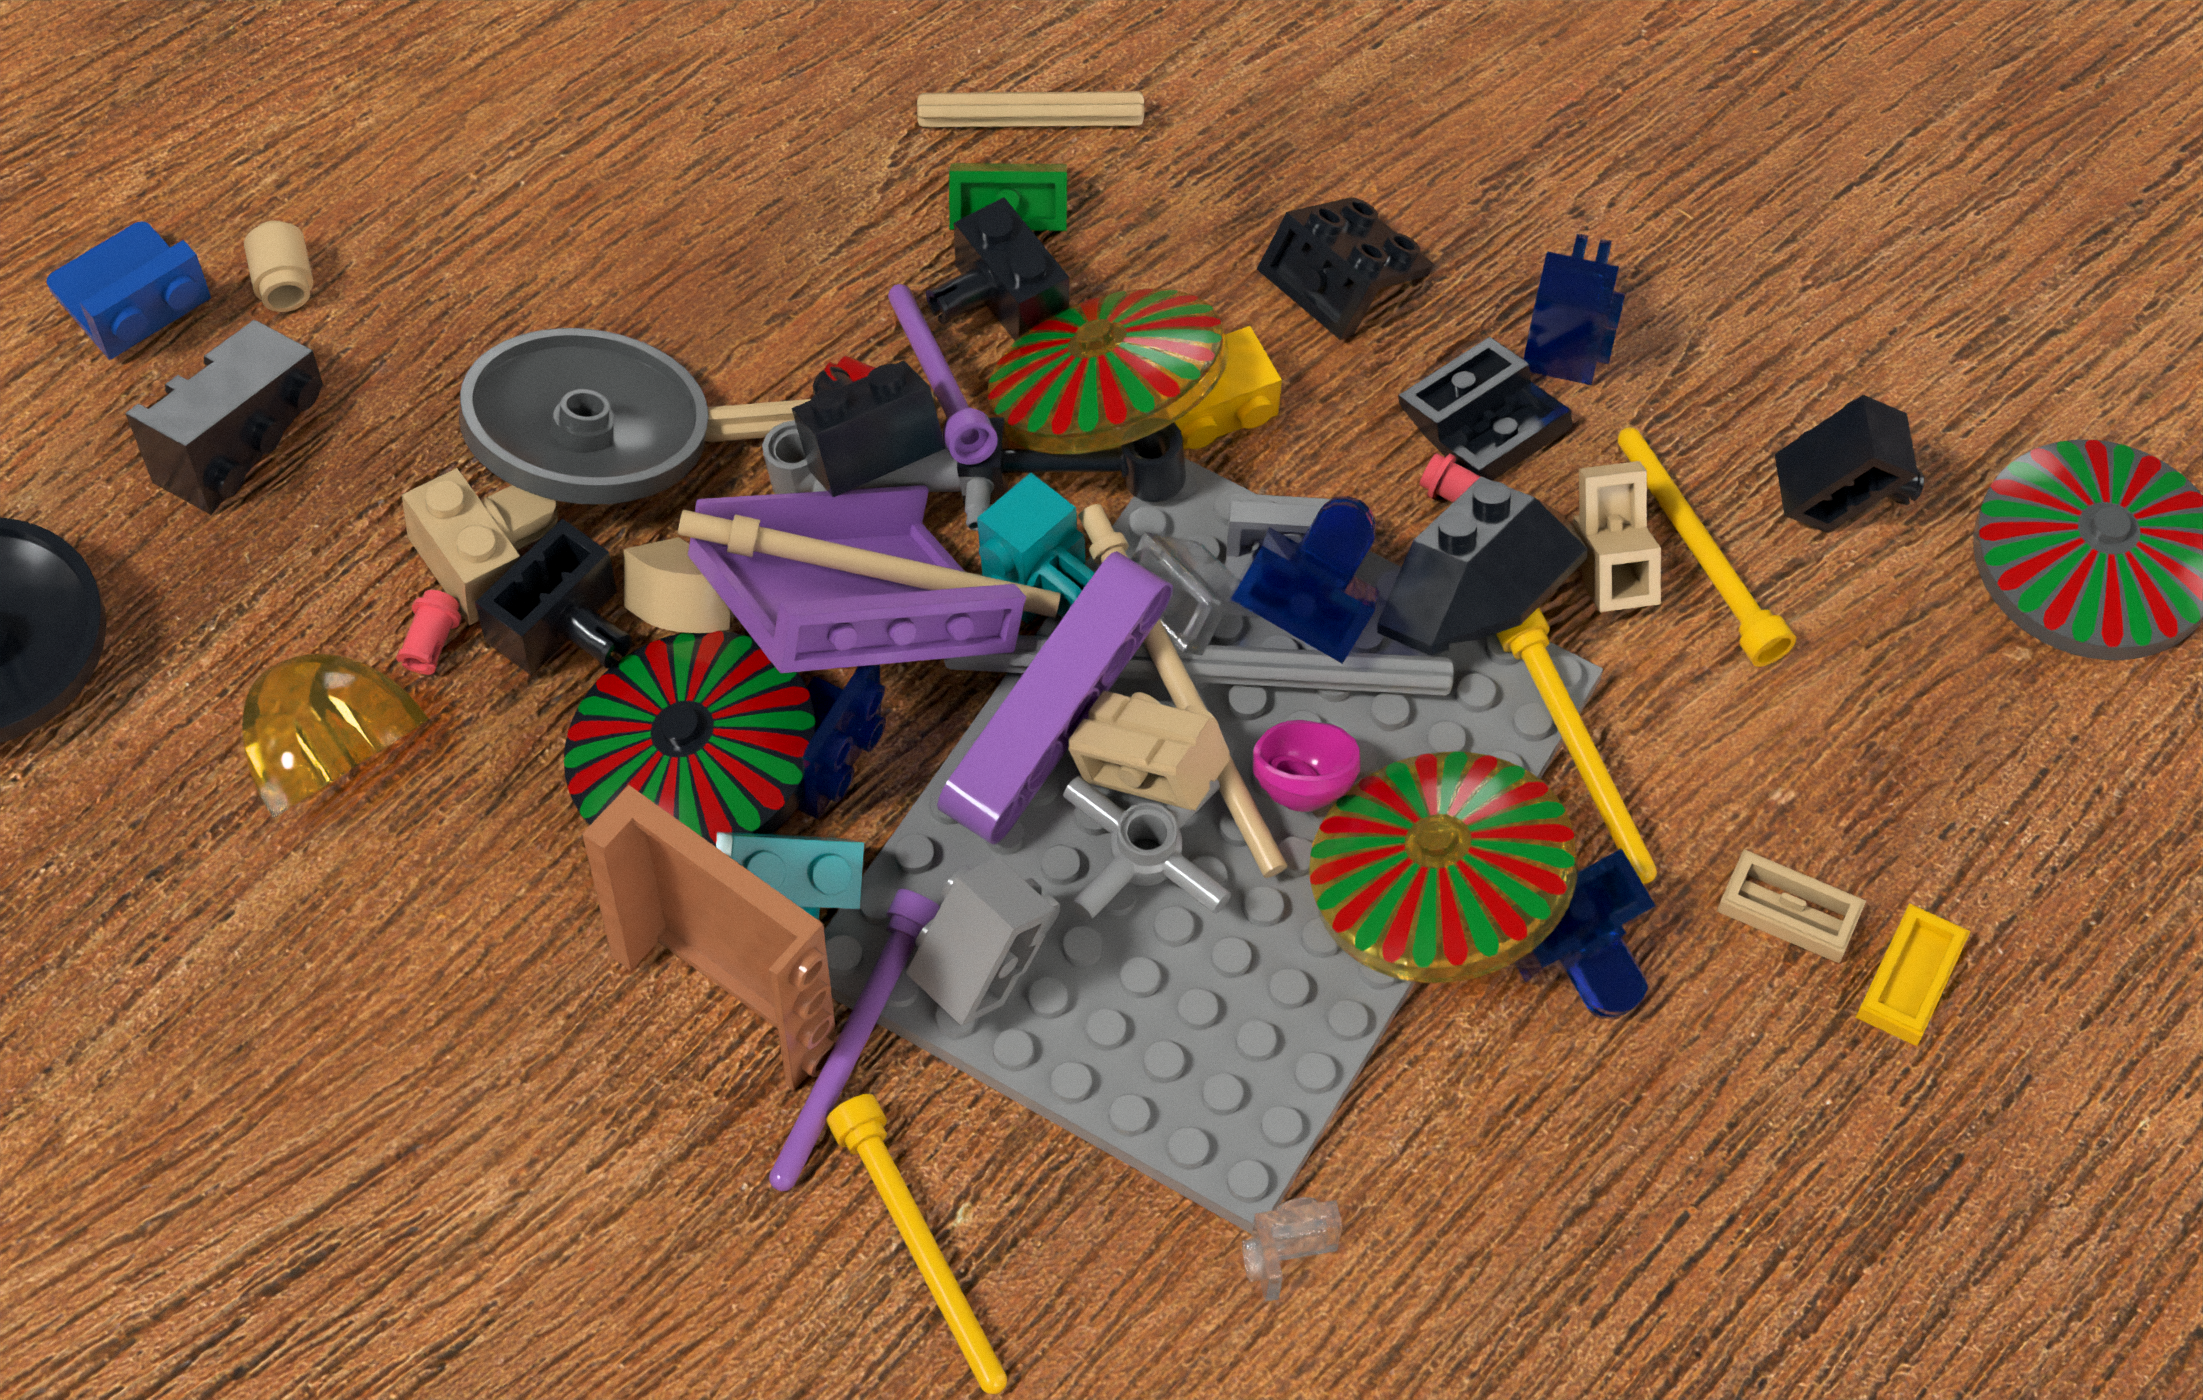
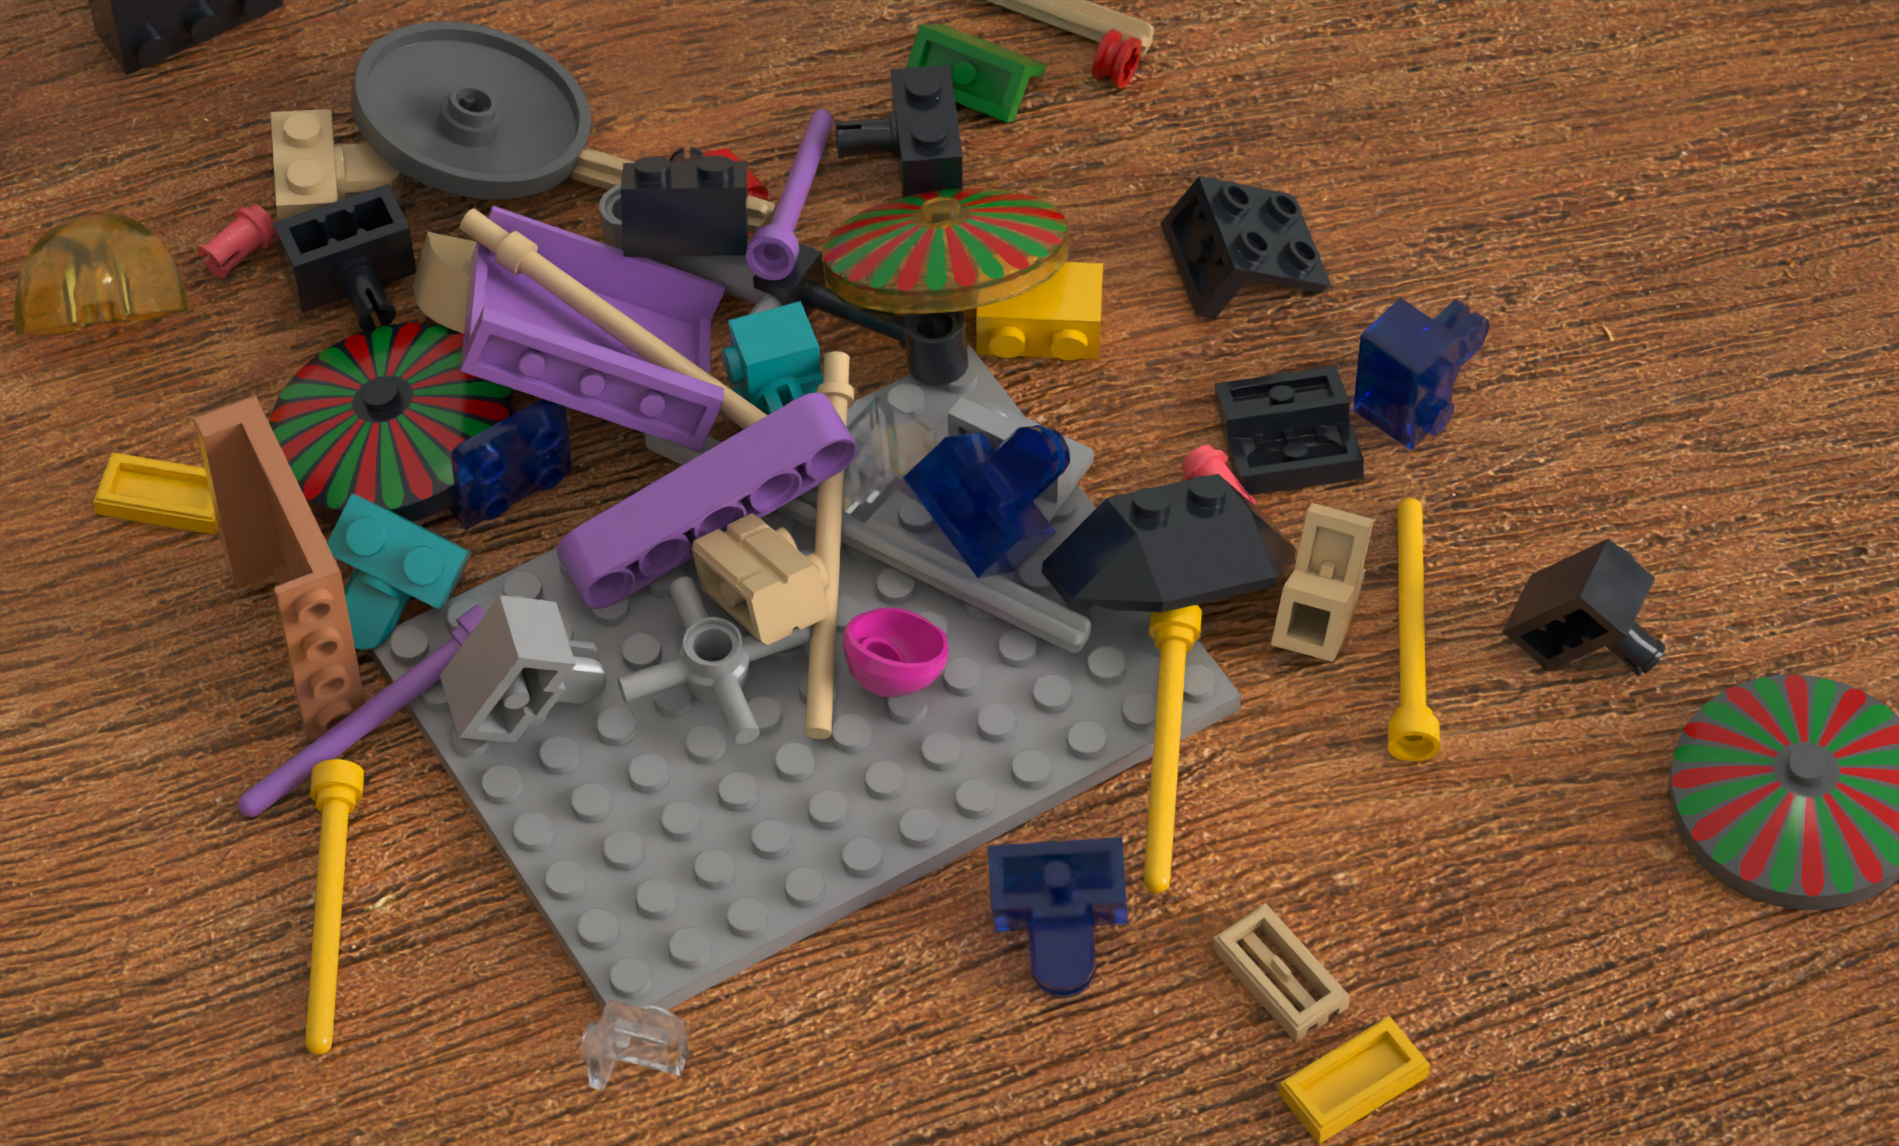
camera: 30 degrees right, 5 degrees down
dish [1309,751,1578,983] -> none
none -> yellow tile [93,452,218,535]
none -> red bush [1092,29,1142,89]

